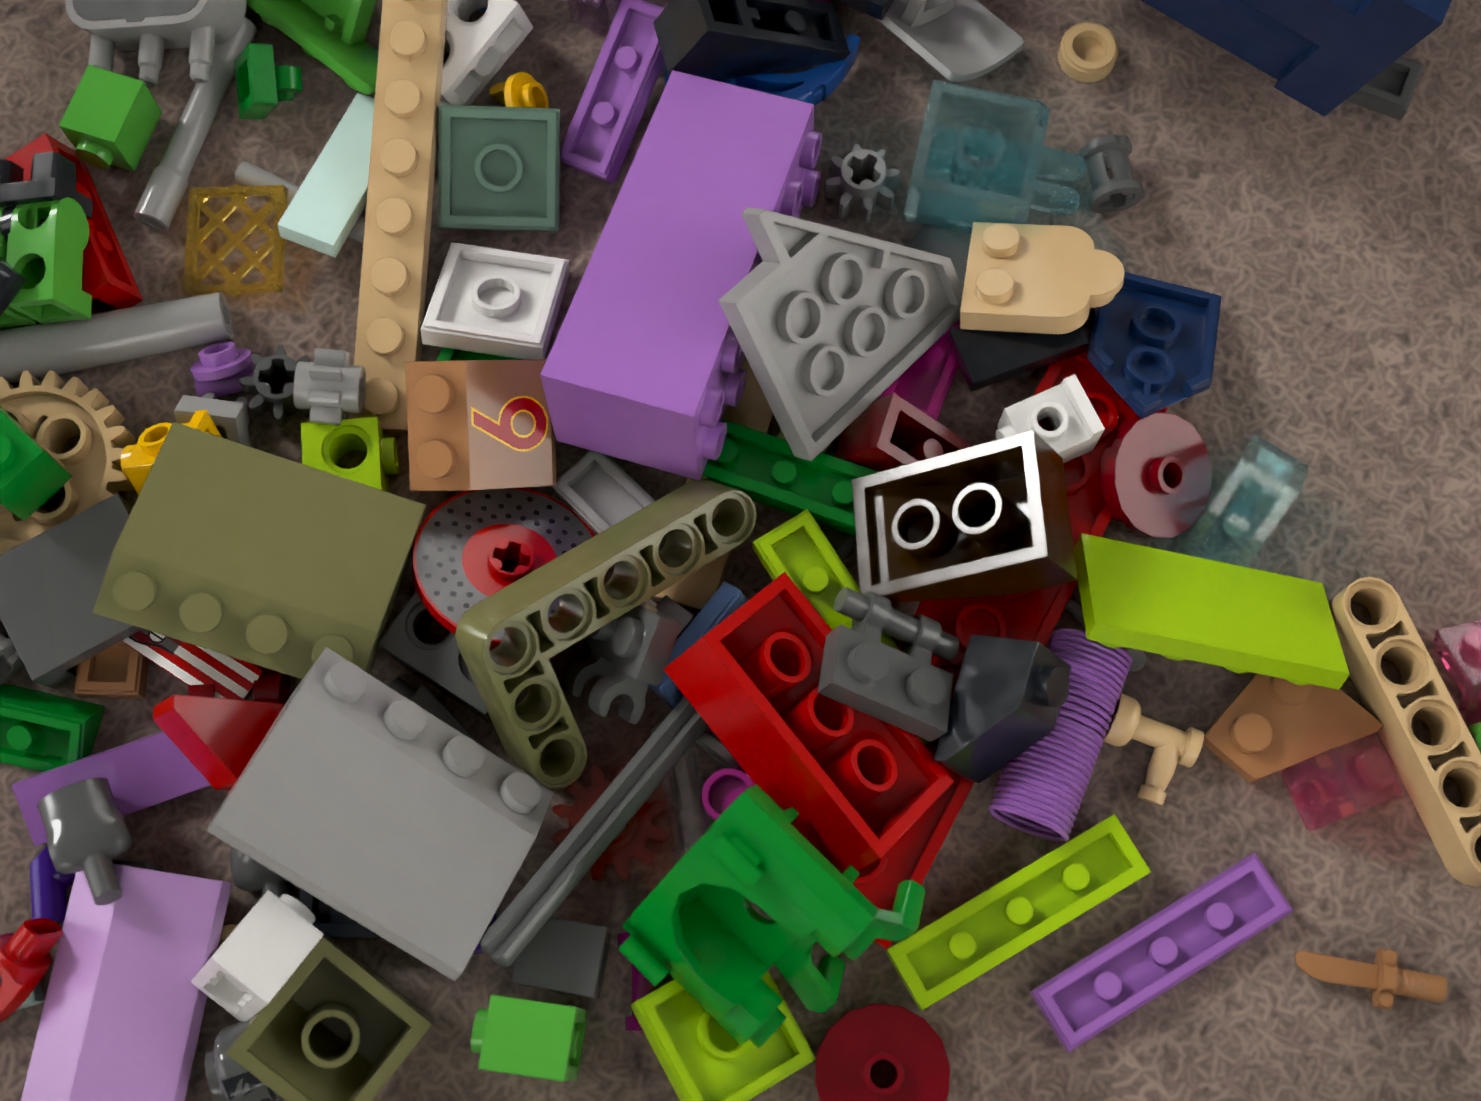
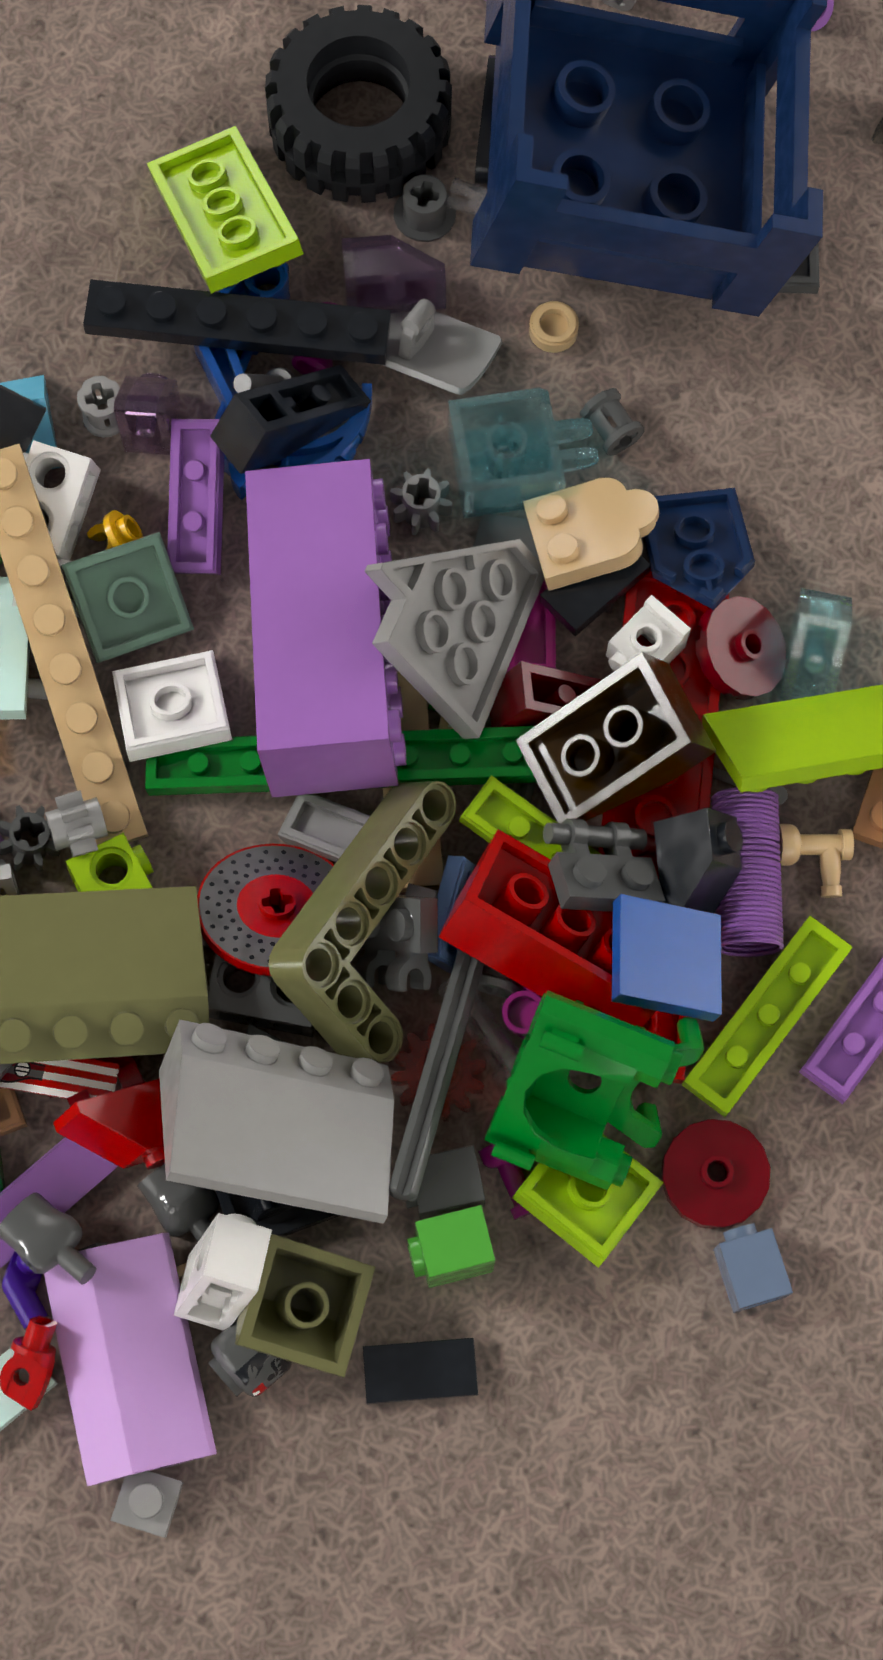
camera: 25 degrees left, 0 degrees up
medium nougat slope [405,359,557,491] -> none
none -> tile [612,894,722,1022]

